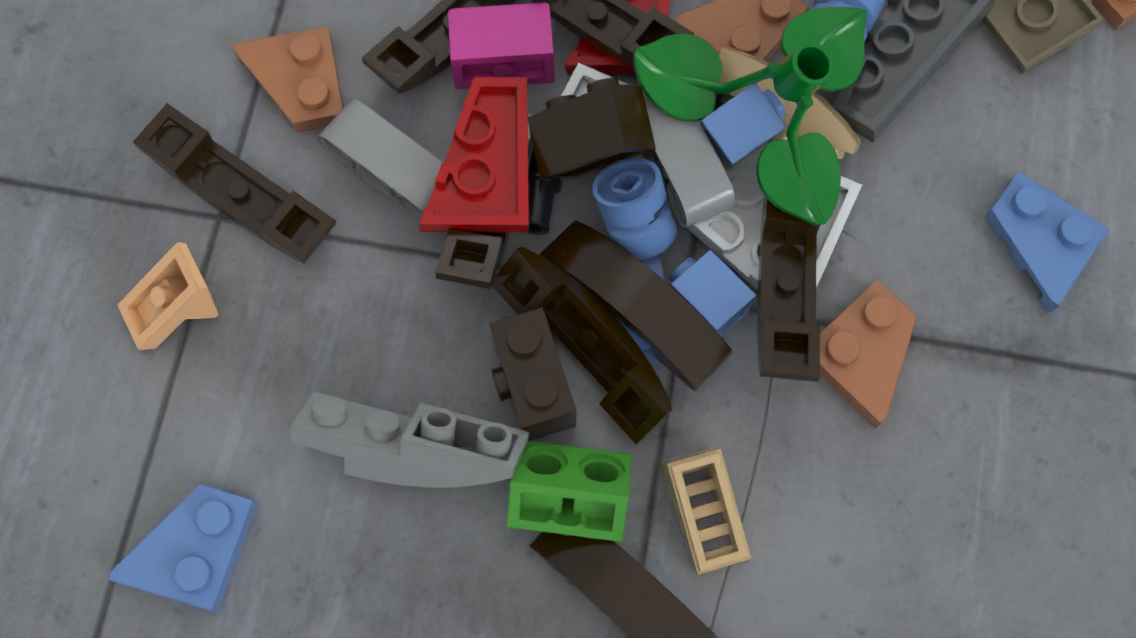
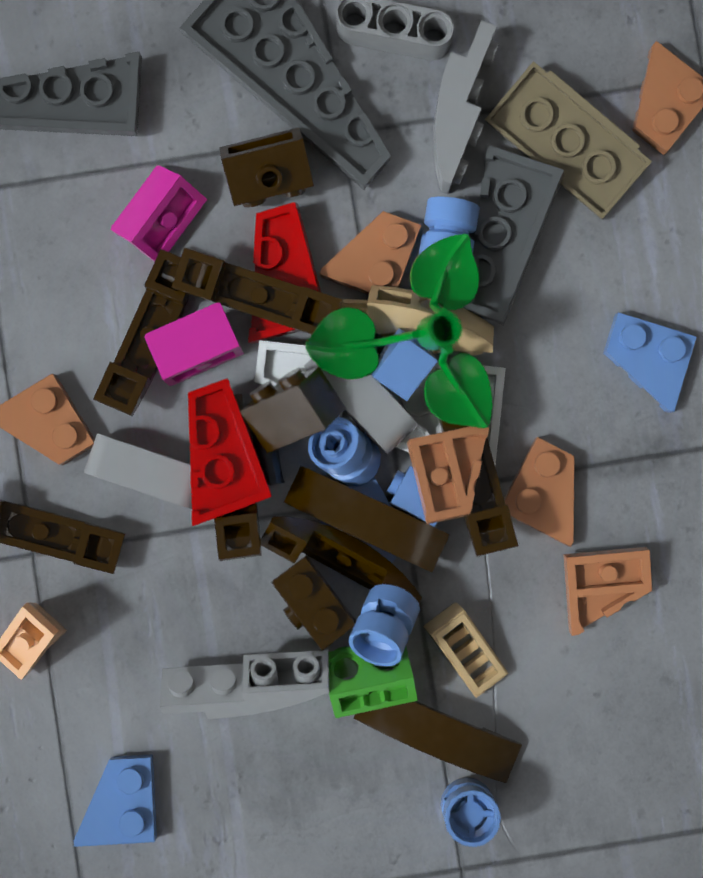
camera: 20 degrees left, 15 degrees up
none -> medium blue wheel [349,584,420,666]
none -> nougat wing [407,426,489,525]
none -> nougat wing [563,547,652,636]

